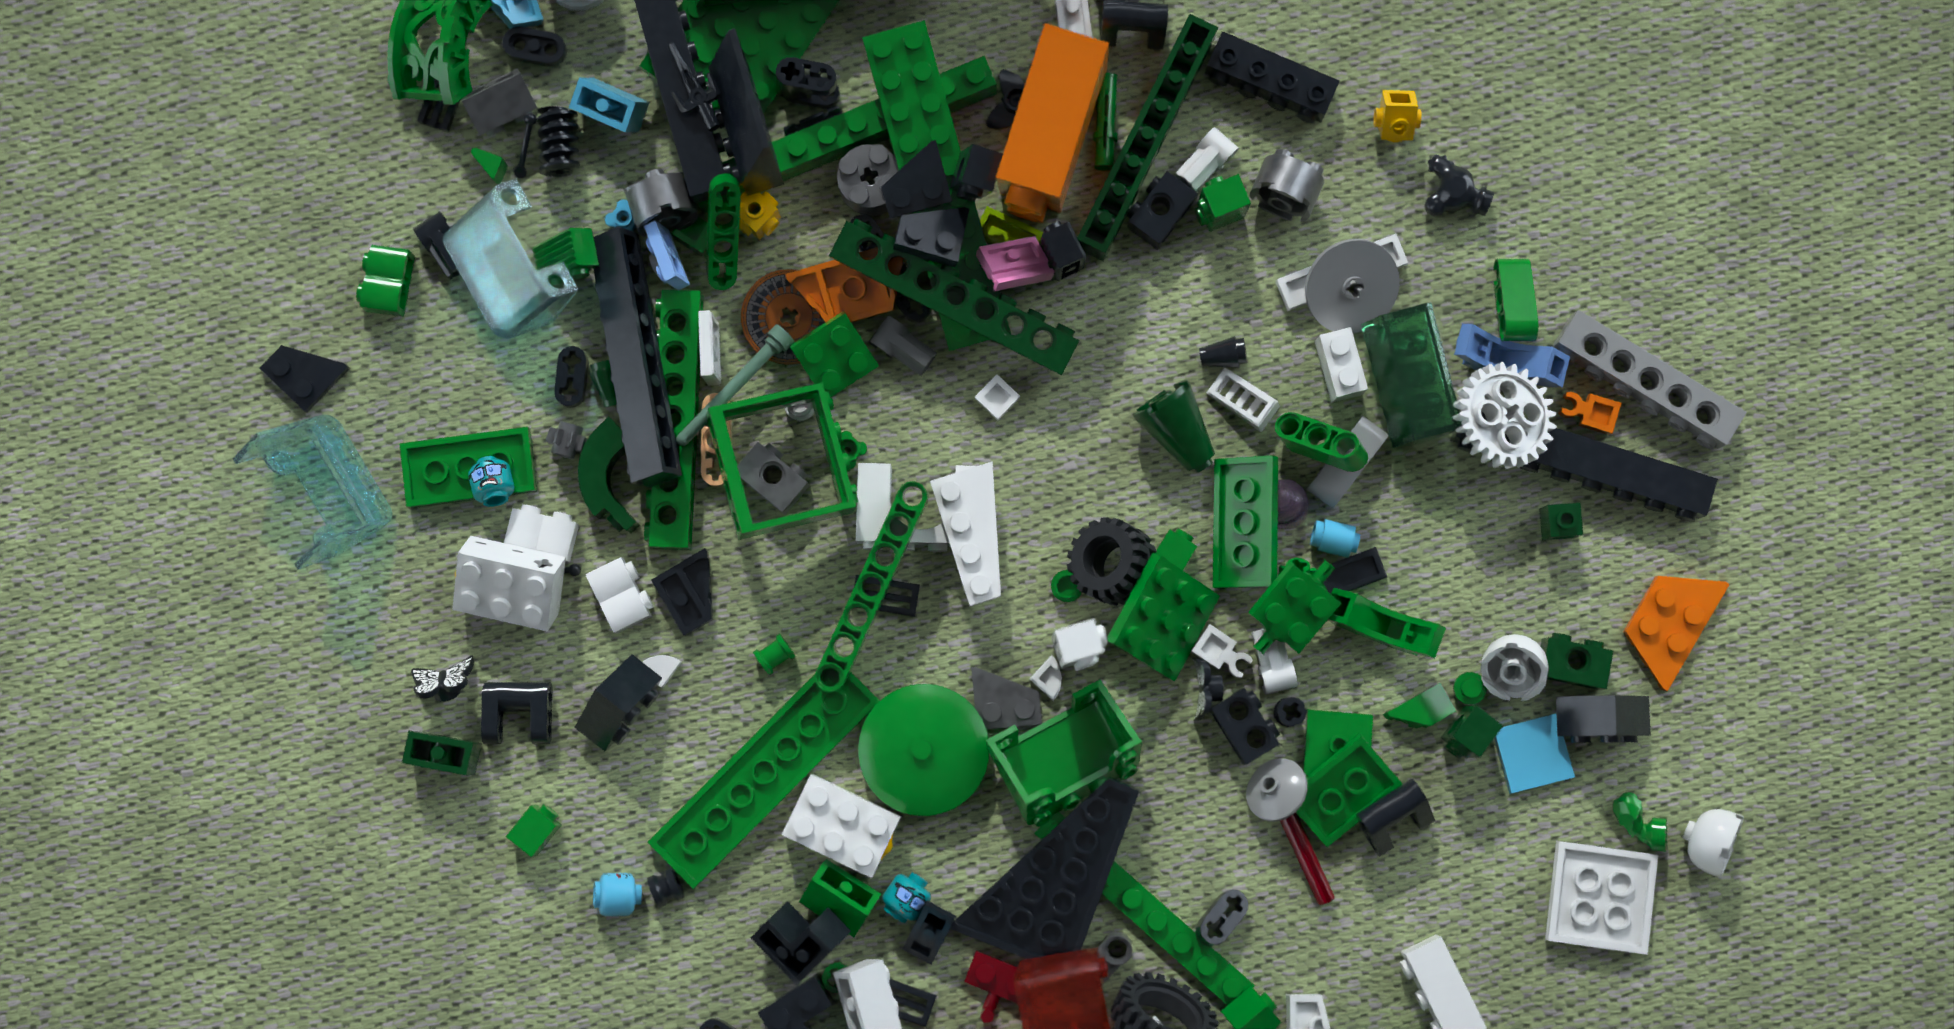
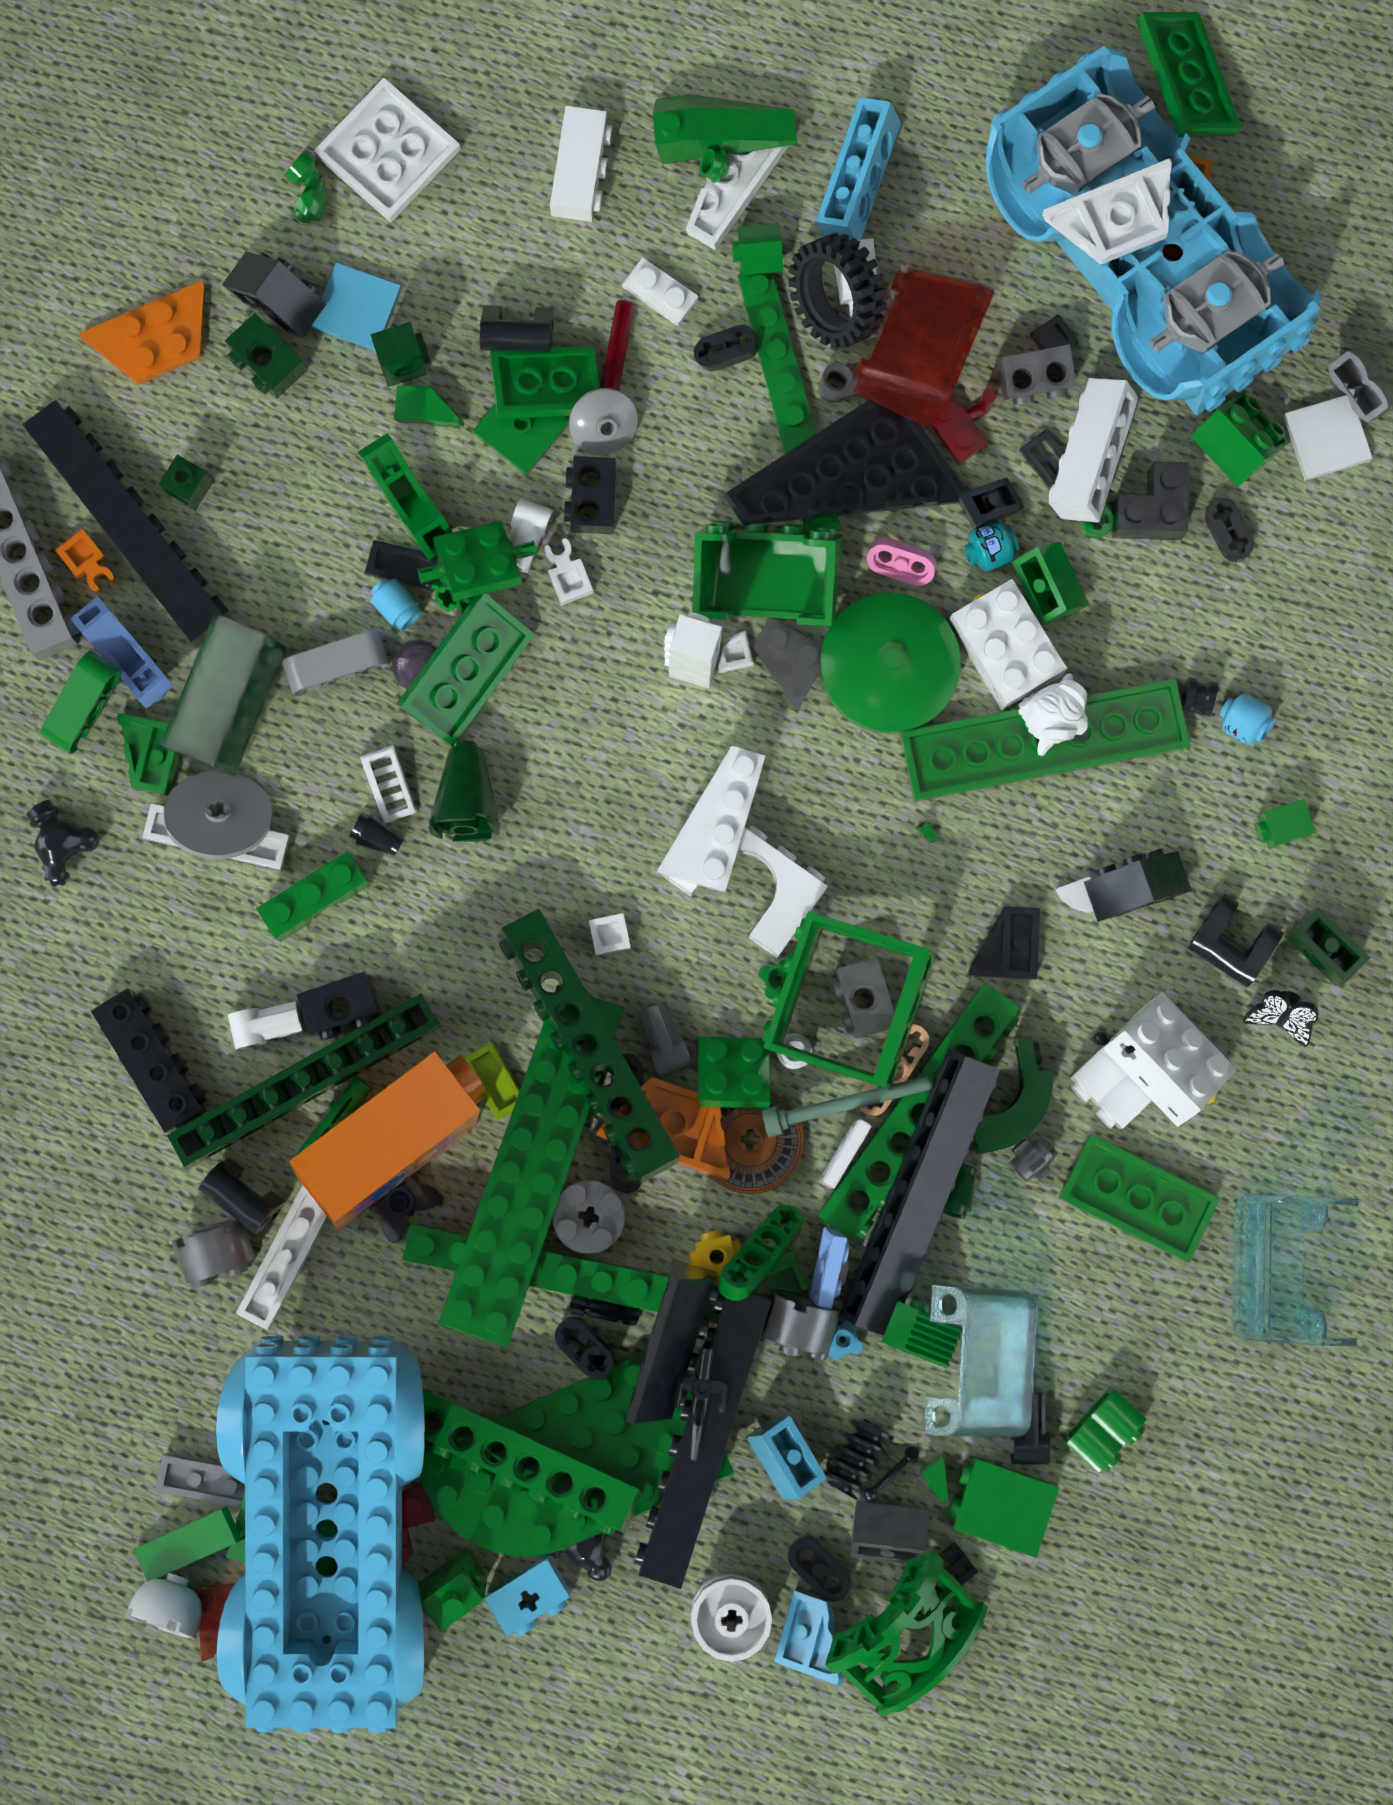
camera: 155 degrees left, 0 degrees up
black wing [259,345,350,413] -> none
teal head [468,456,515,507] -> none
black beam [554,346,589,408] -> none
white brick [586,557,654,634] -> none
black brick [750,901,851,986] -> none
green bush [753,633,796,676] -> none
green beam [815,481,929,692] -> none
black tile [854,575,920,617] -> none
black wing [881,140,952,219] -> none
black wing [892,207,970,268] -> none
black brick [949,144,1003,202] -> none
bright pink plate [976,236,1055,291] -> none
black brick [1041,221,1086,281] -> none
green plate [1051,570,1082,602] -> none
black tyre [1067,517,1157,606] -> none
green plate [1107,552,1220,682] -> none
green brick [1155,528,1197,570] -> none
black animal [1192,658,1223,721] -> none
green brick [1195,174,1251,232] -> none
flat silver brick [1250,149,1324,221] -> none
black bush [1274,697,1307,727] -> none
green beam [1275,412,1368,472] -> none
white brick [1315,327,1368,403] -> none
yellow brick [1373,90,1422,143] -> none
white gear [1453,362,1556,469] -> none
green plate [1453,672,1487,705] -> none
white cylinder [1481,634,1549,701] -> none
white cylinder [1683,809,1744,878] -> none
none -> green wing [117,713,186,796]
none -> green arch [256,851,370,942]
none -> white plate [622,257,699,326]
none -> bright pink plate [867,538,937,586]
none -> green piece [915,821,938,843]
none -> green brick [947,1456,1059,1558]
none -> white hair [1018,673,1088,756]

